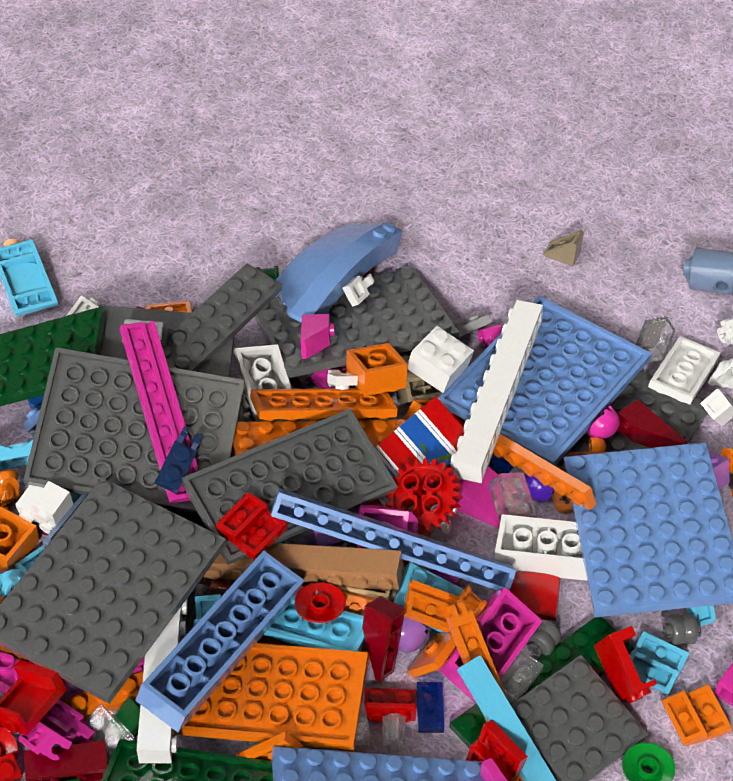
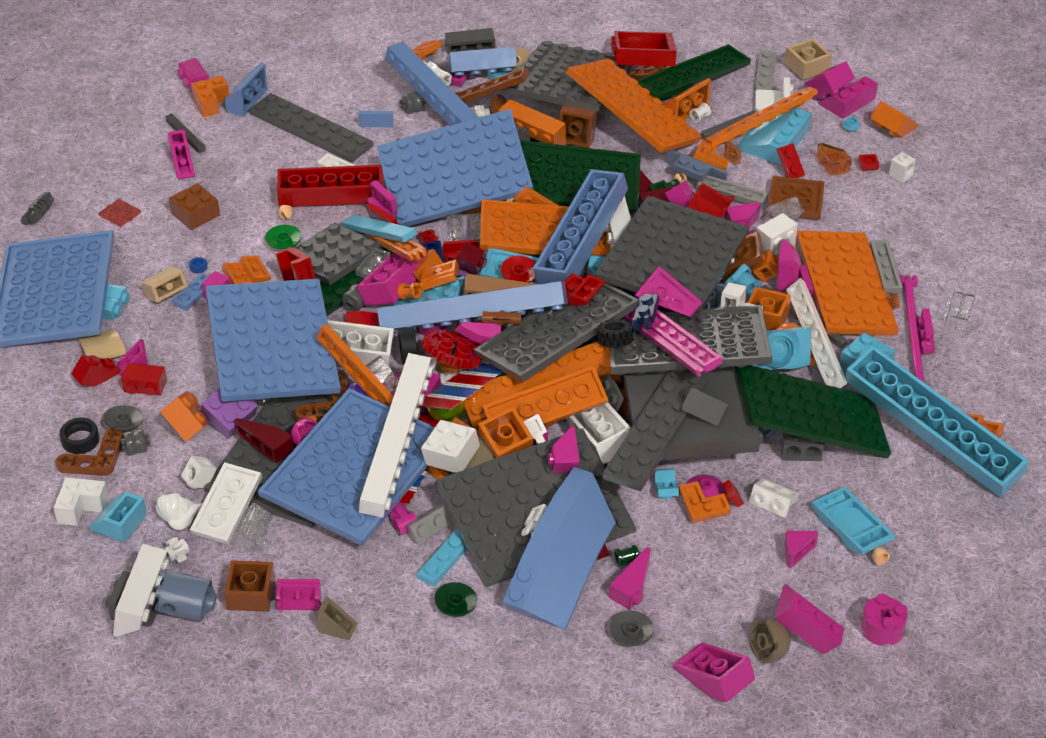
camera: 175 degrees right, 5 degrees down
none -> dark orange brick [224,560,275,611]
none -> dark pink hinge [276,579,321,610]
none -> black tyre [399,327,417,365]
none -> medium azure plate [417,529,467,587]
none -> red plate [418,230,438,246]
none -> dark green dish [434,582,477,617]
none -> dark orange pin [482,310,521,326]
none -> black tyre [597,319,633,348]
none -> dark pink slope [609,547,651,610]
none -> dark grey dish [610,611,653,646]
none -> dark pink wing [635,266,703,317]
none -> dark pink slope [673,642,755,703]
none -> dark tan cylinder [750,619,791,663]
none -> dark pink slope [775,584,844,654]
none -> dark pink slope [784,530,819,569]
none -> dark pink brick [861,594,908,646]

